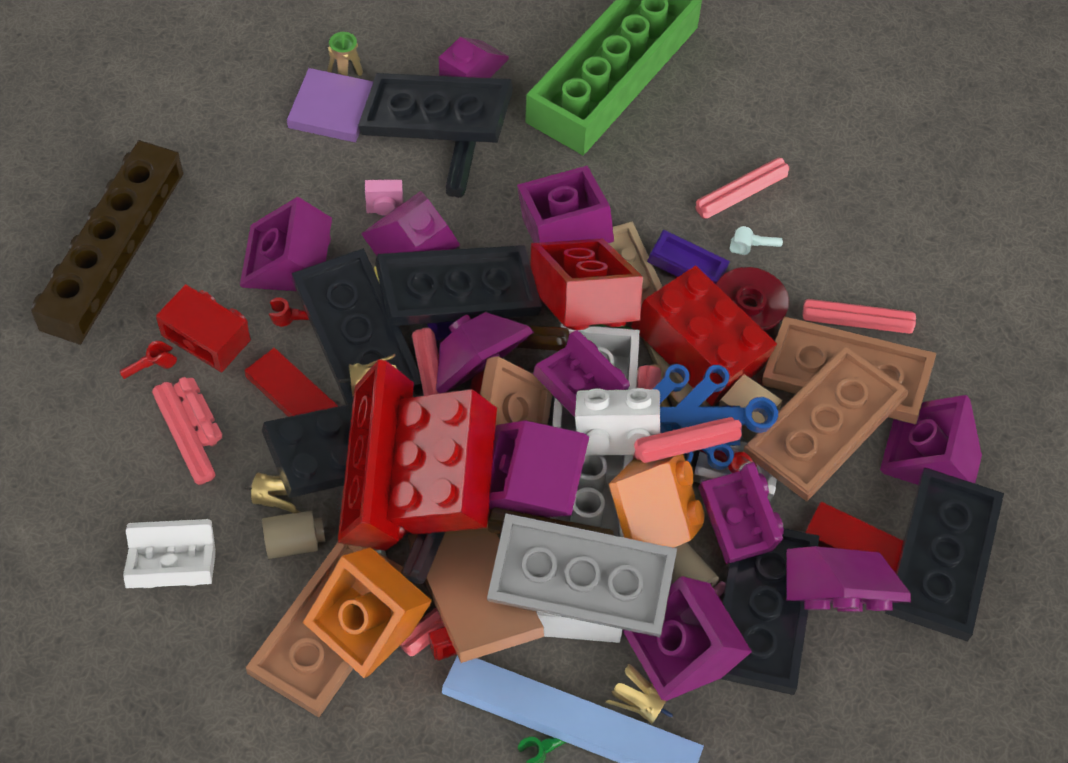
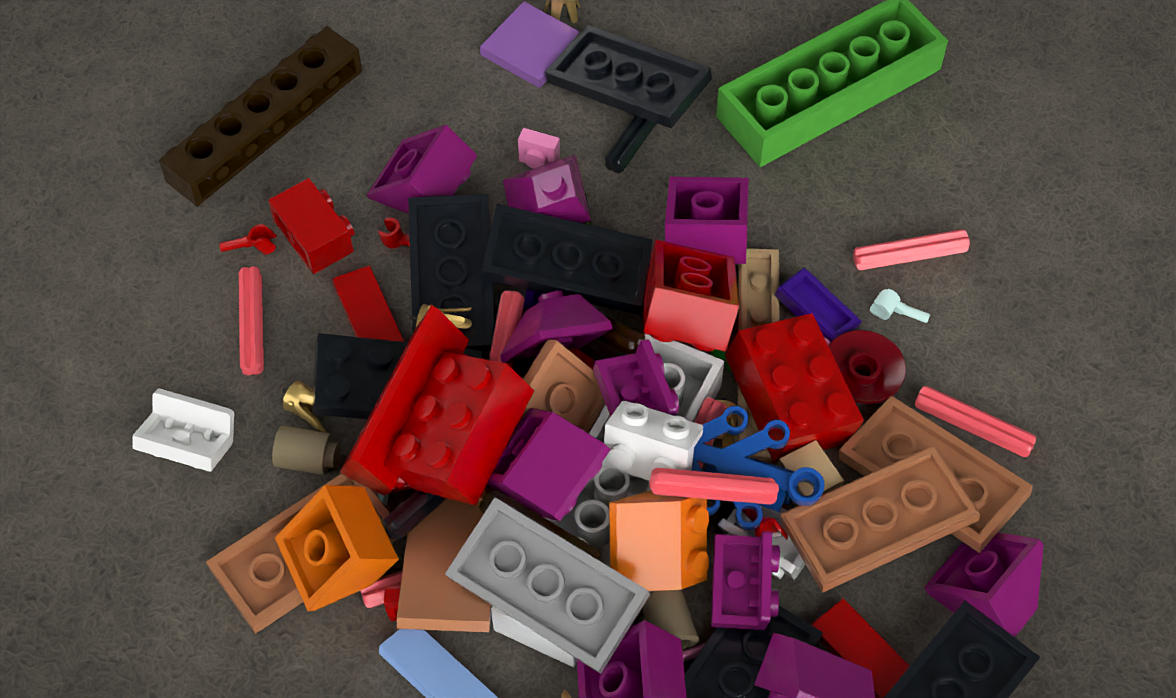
camera: 25 degrees right, 0 degrees up
coral axle [174,377,222,447] -> none
magenta slope [438,37,509,78] -> none

